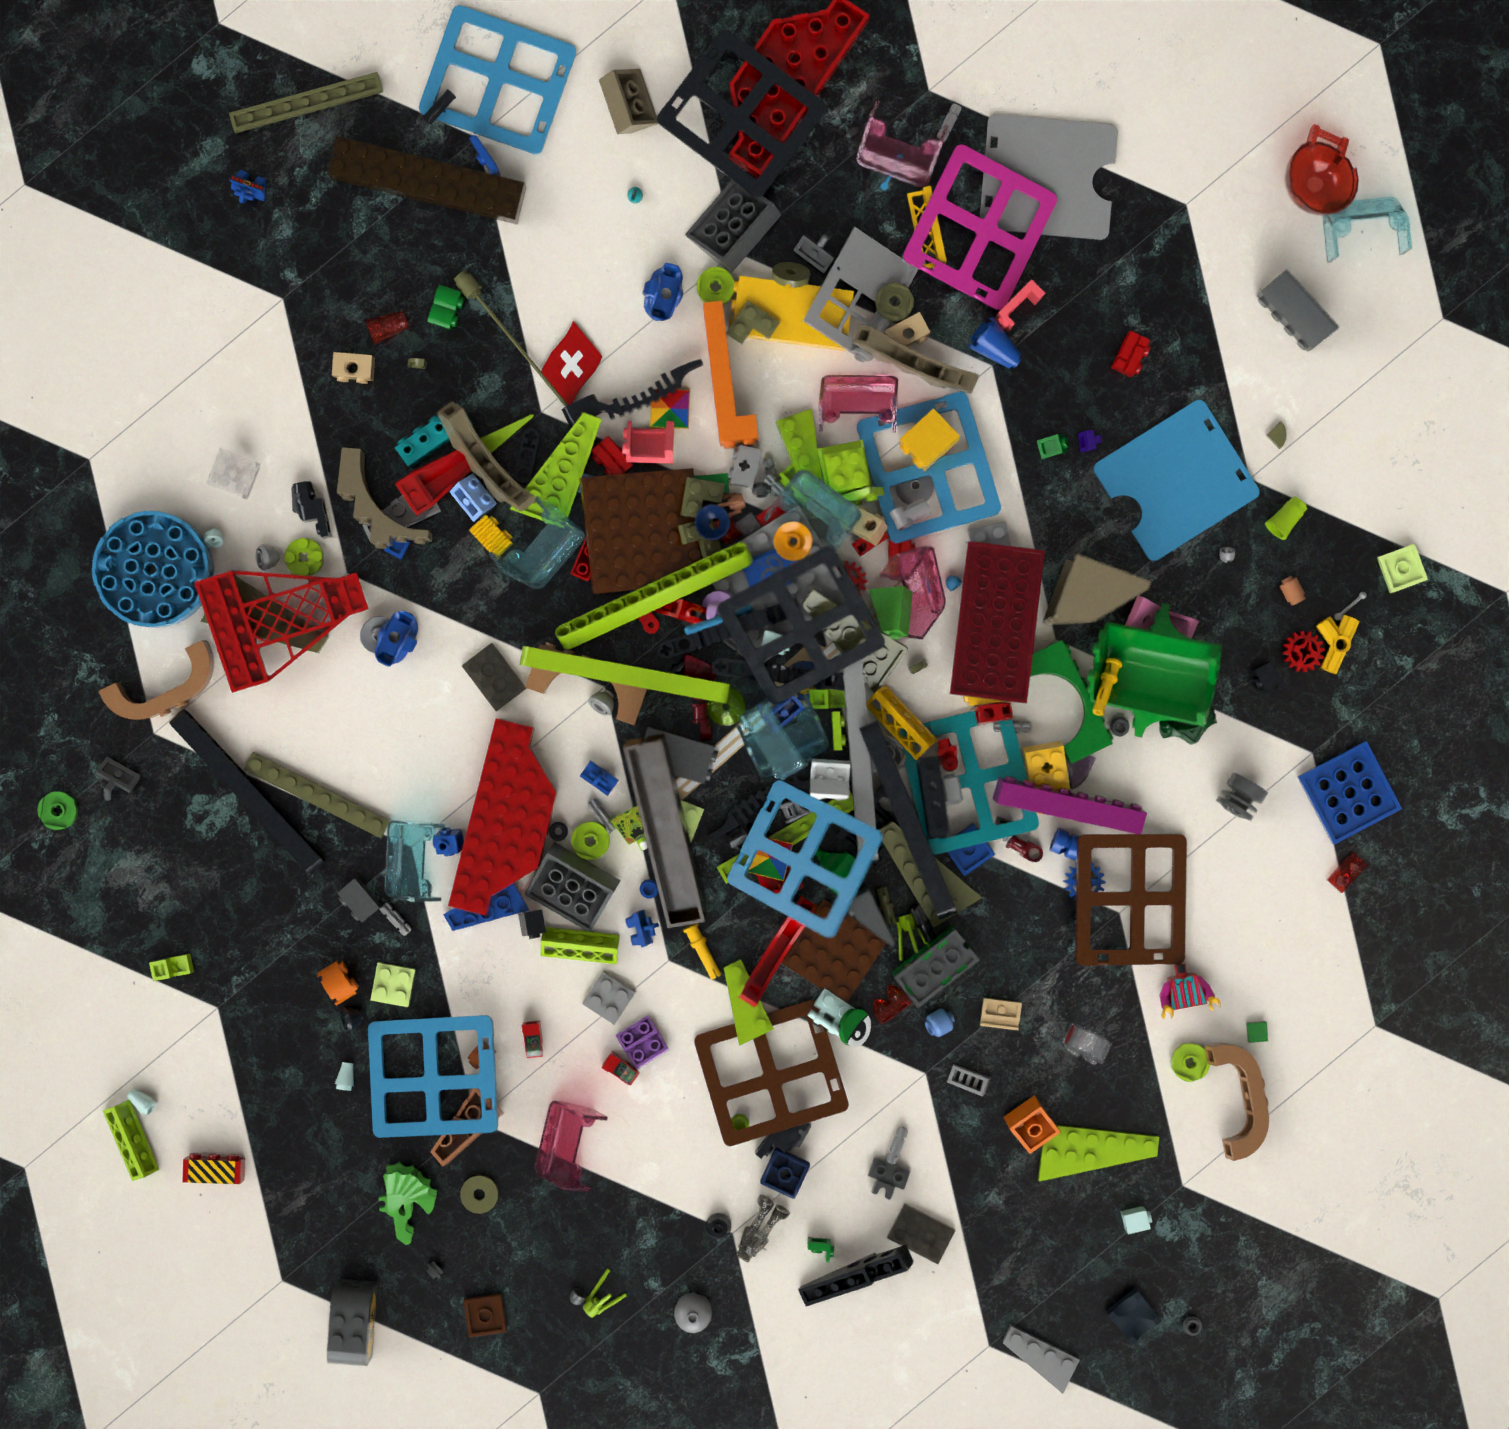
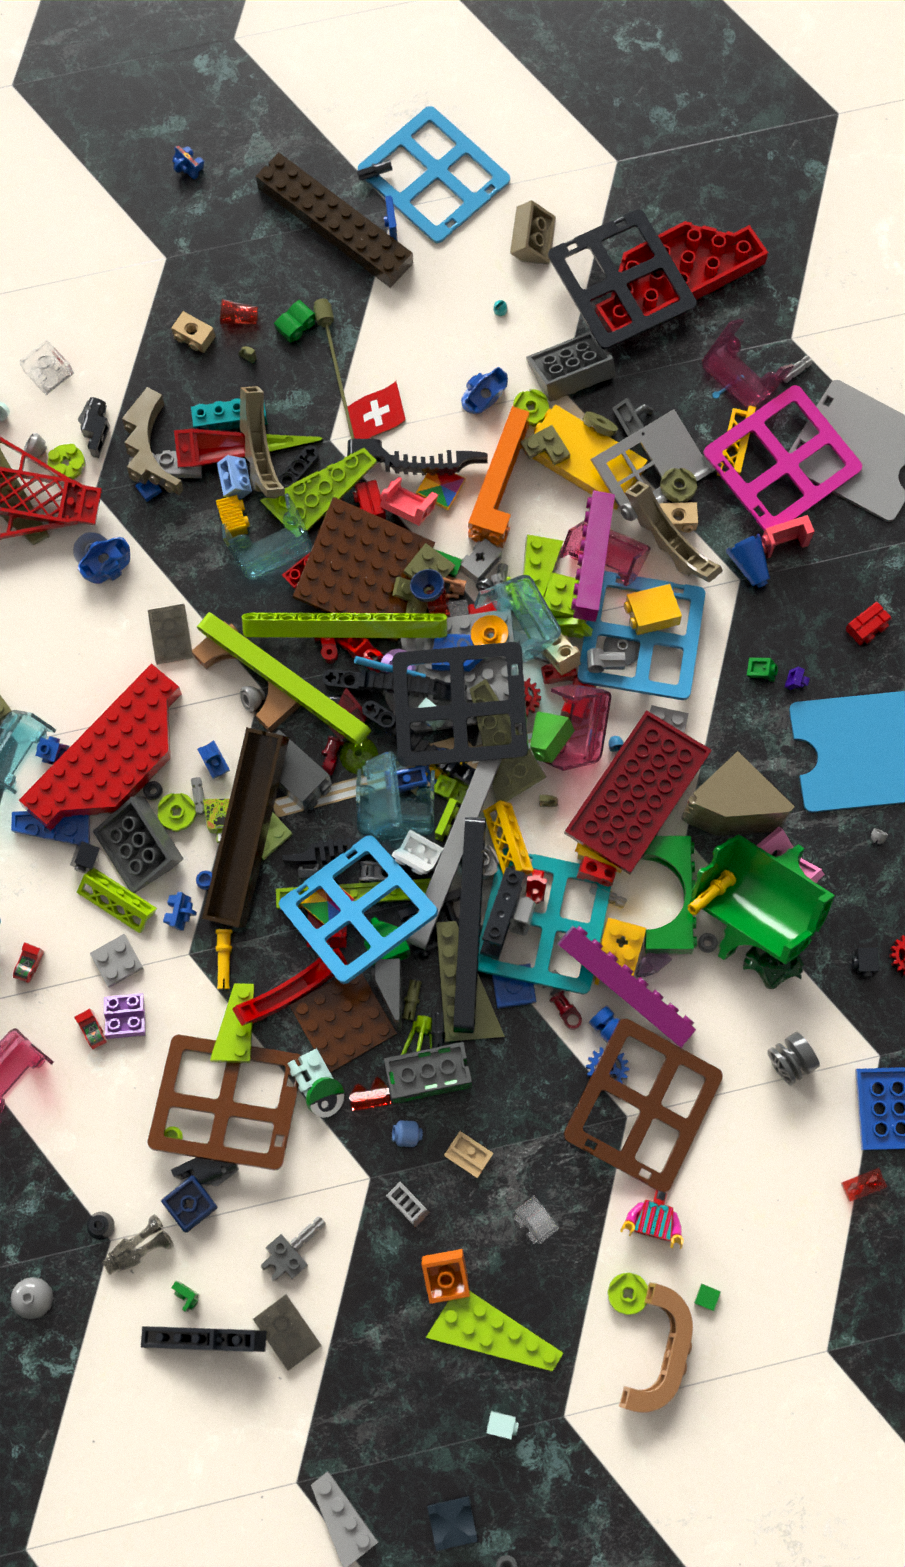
camera: 20 degrees right, 15 degrees down
olive plate [229,72,383,133] -> none
none -> magenta brick [571,490,615,622]

